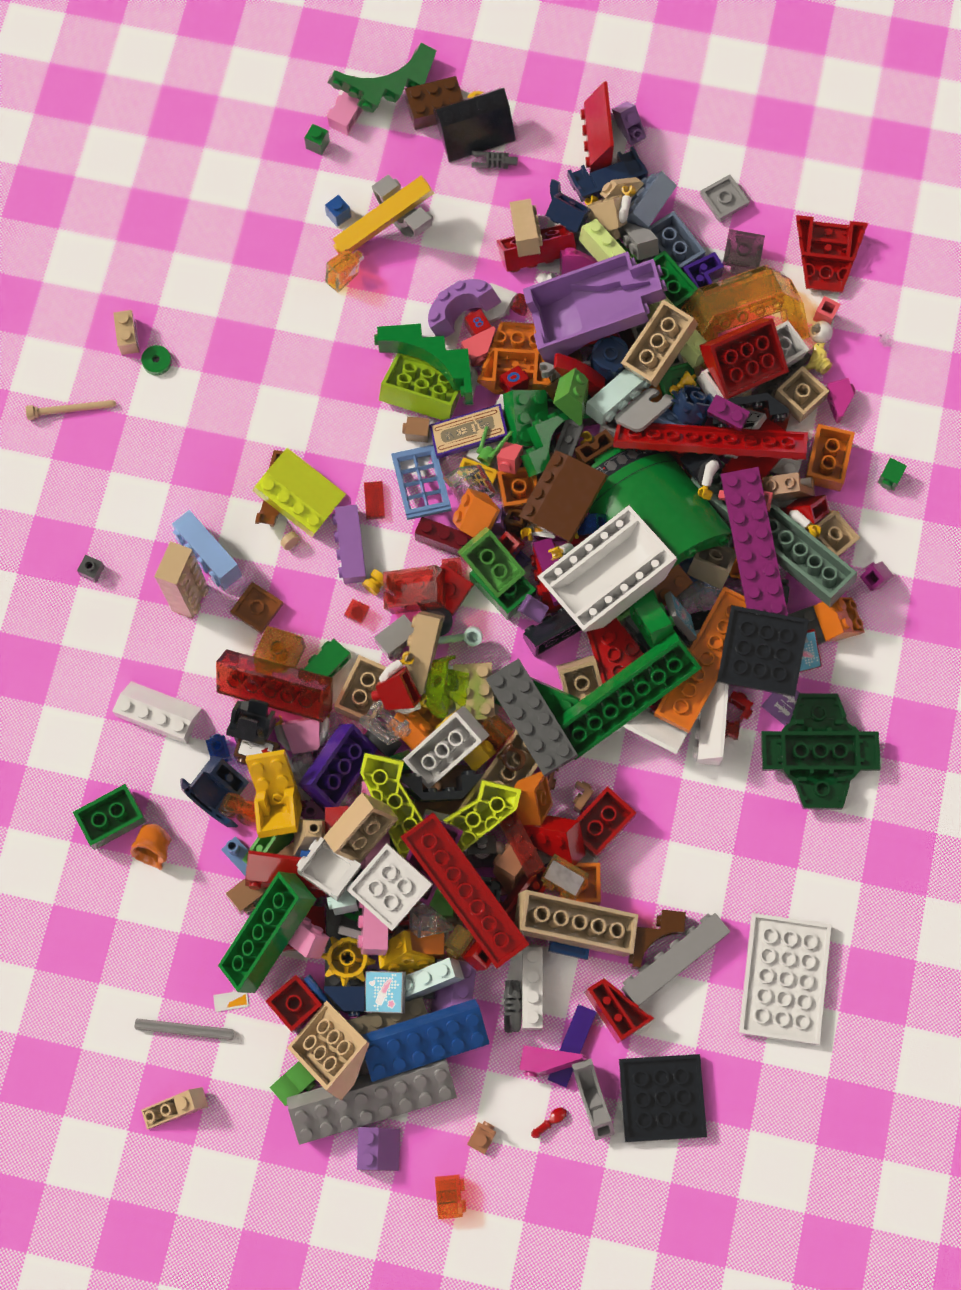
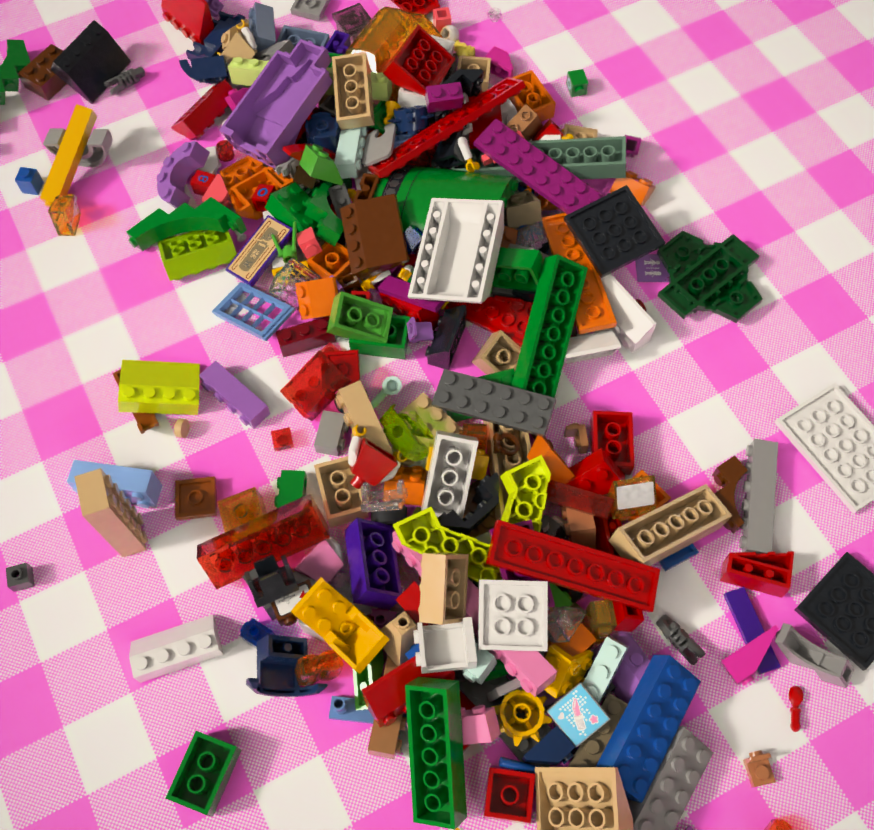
camera: 40 degrees left, 10 degrees down
orange piece [130,824,172,871] -> none
yellow wheel [362,569,388,596] -> none
clear red tile [364,481,385,520] -> none
medium nougat brick [402,416,430,443] -> none
tan brick [509,198,543,257] -> none
white brick [522,947,543,1030] -> none
red bracket [728,691,754,723] -> none

